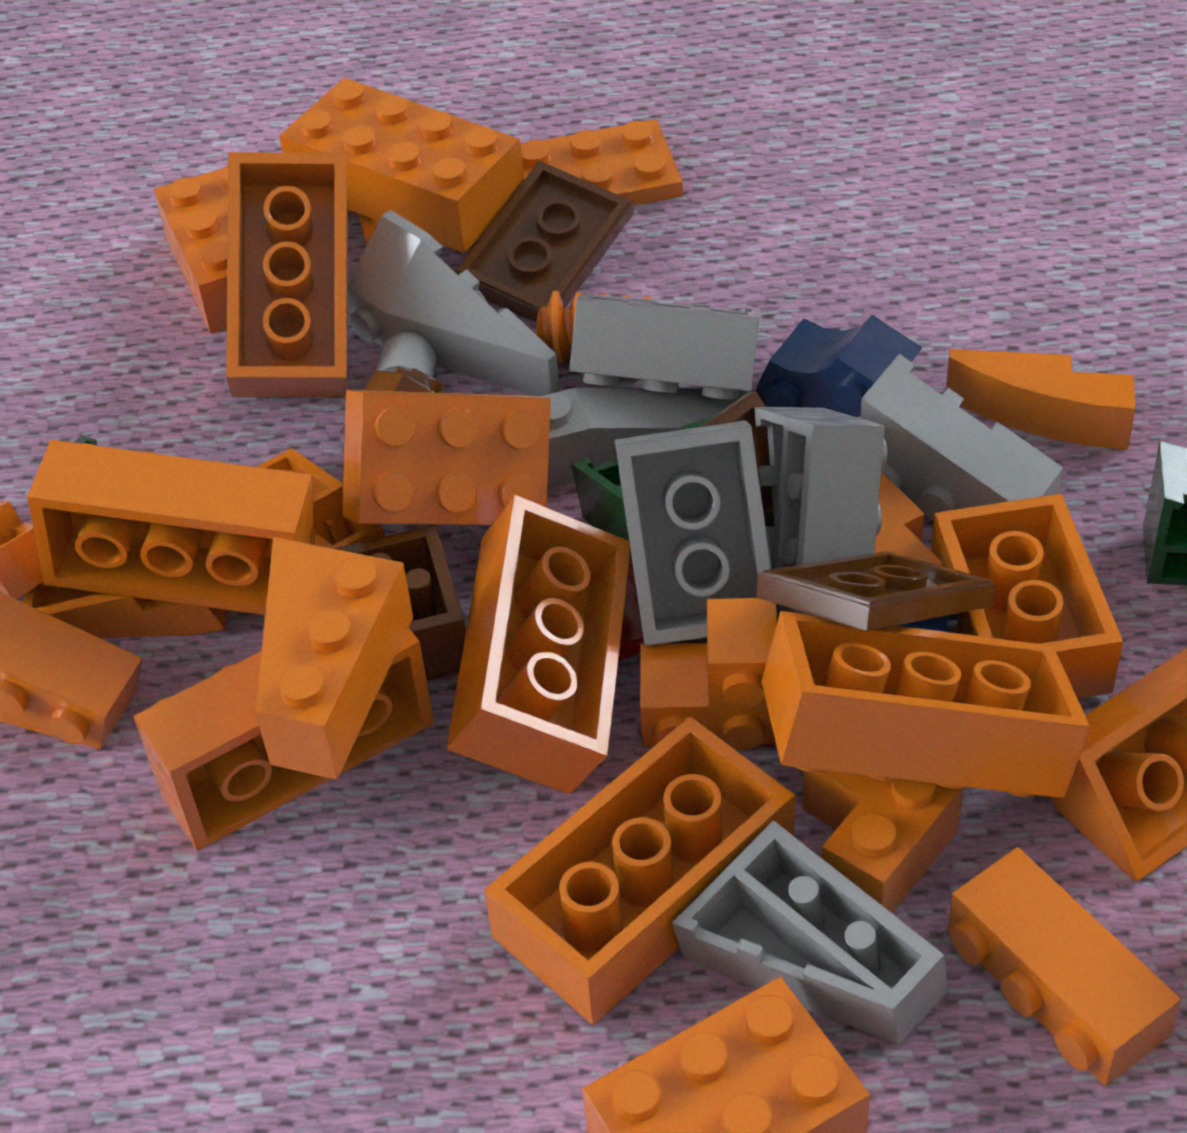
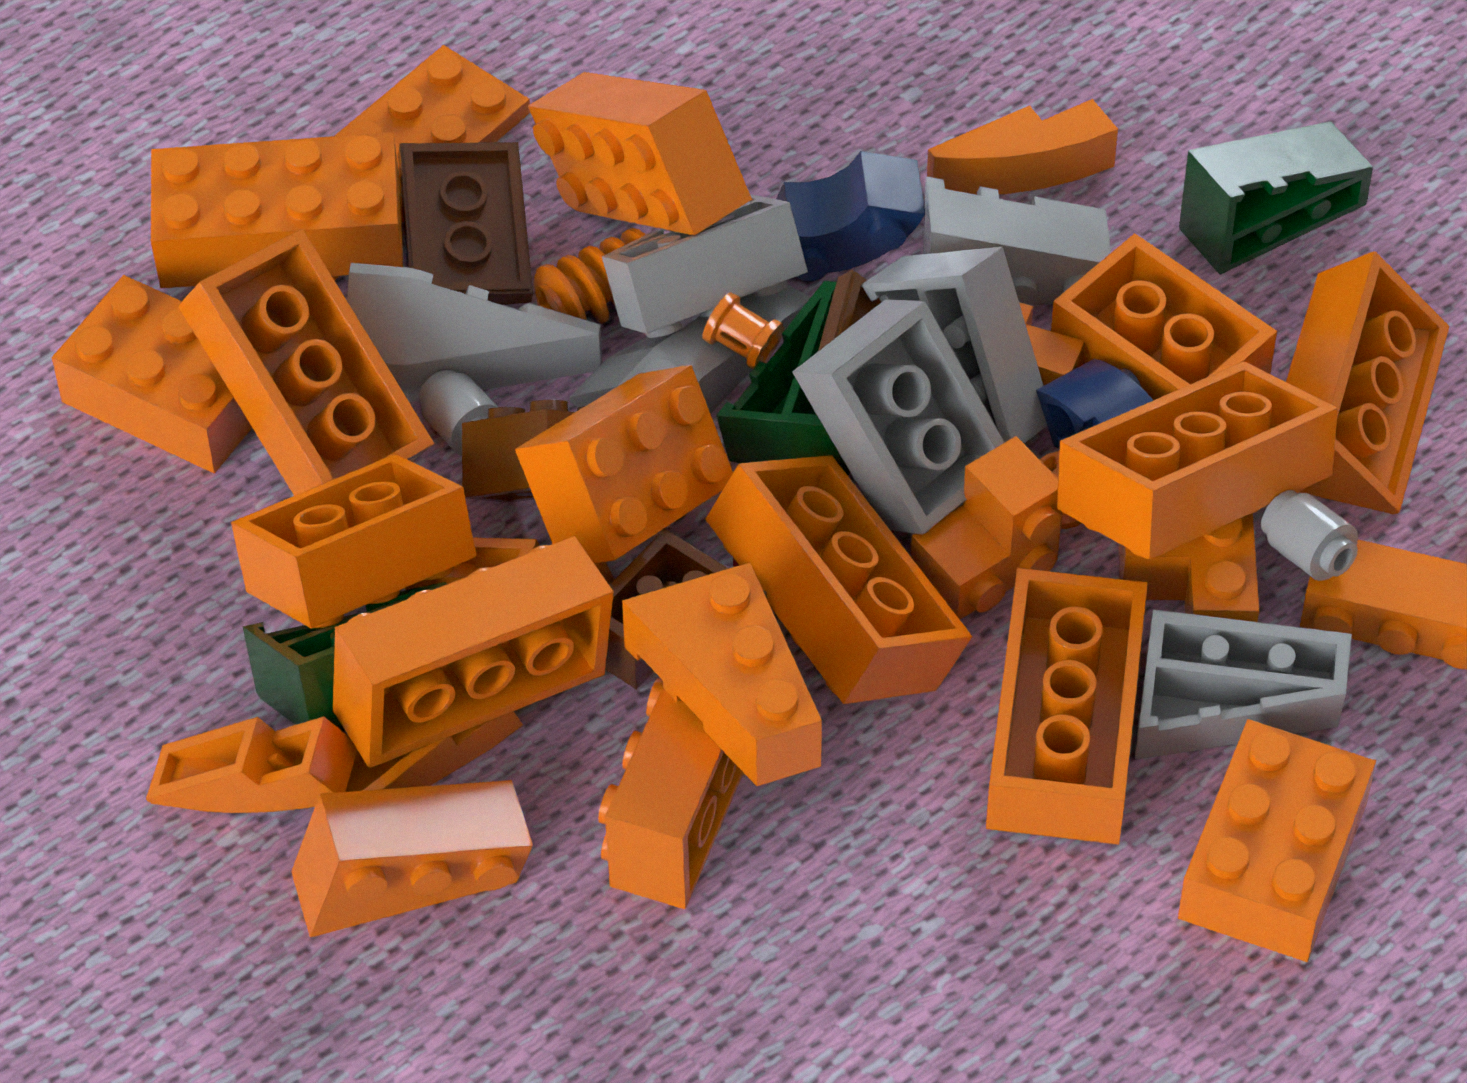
camera: 40 degrees left, 5 degrees up
reddish brown tile [756,551,996,631] -> none
none -> orange brick [231,454,477,628]
none -> orange brick [528,72,752,236]
none -> orange bush [702,292,785,369]
none -> light grey brick [1261,490,1358,581]

